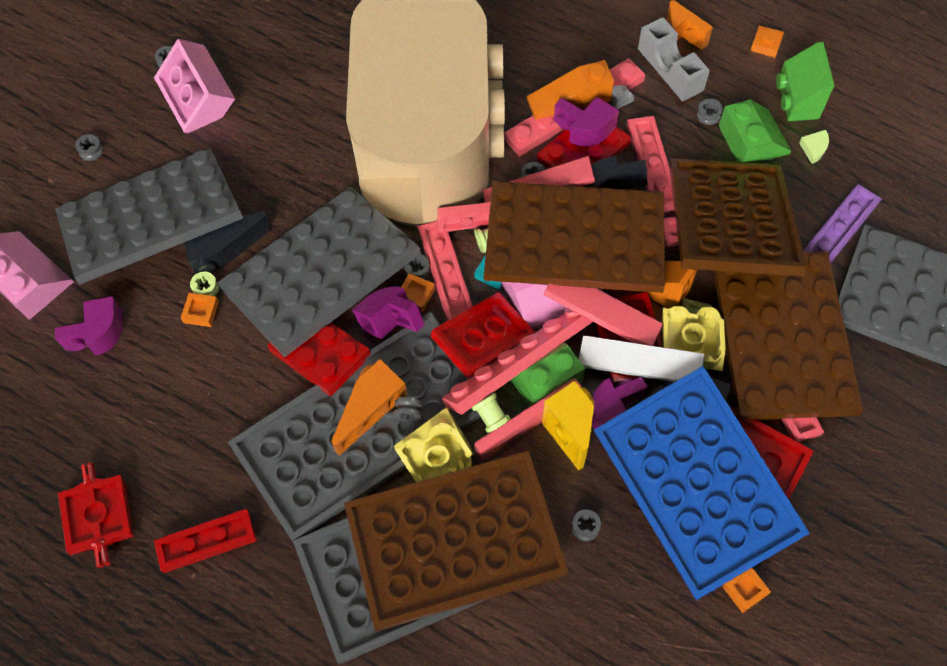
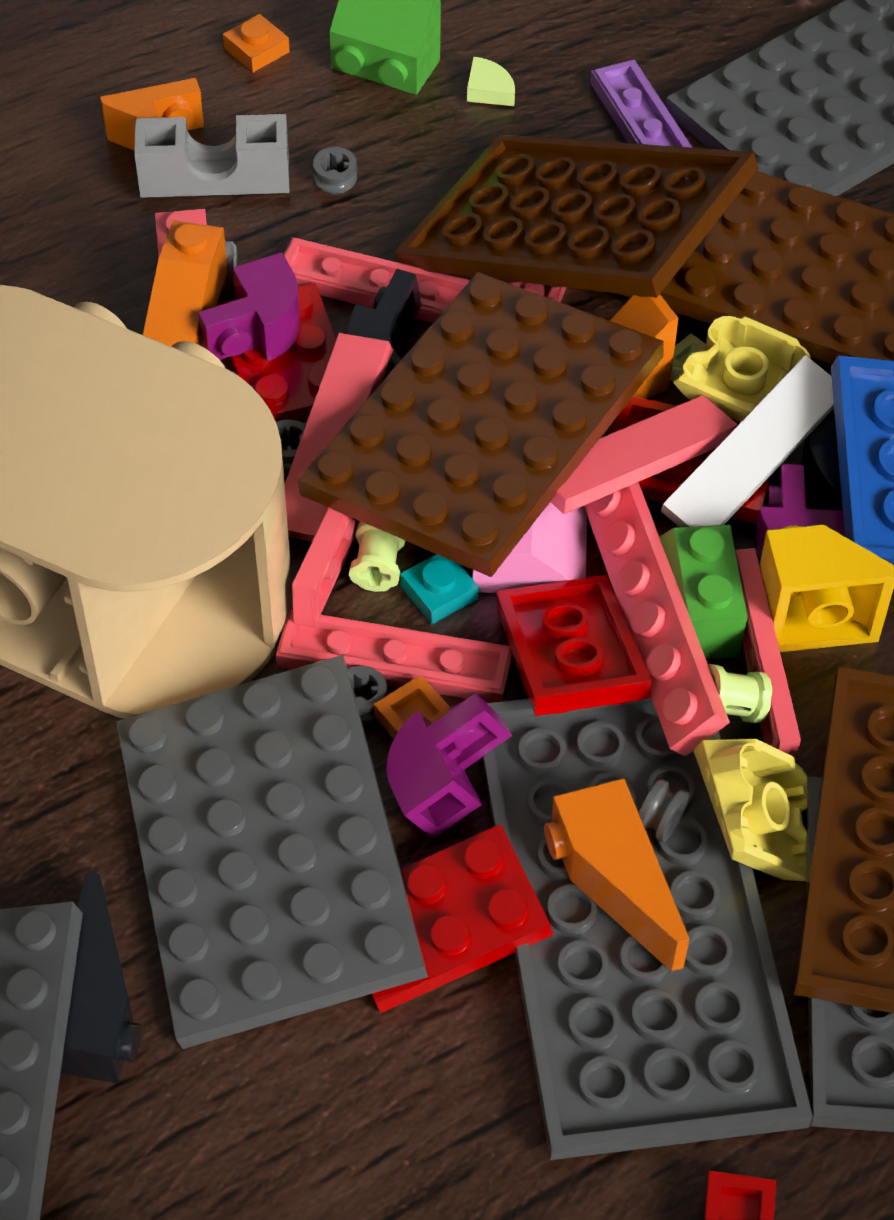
camera: 65 degrees left, 10 degrees down
orange plate [181,293,219,327] -> none
yellowish green bush [190,272,219,296] -> none
bright green slope [719,100,791,163] -> none

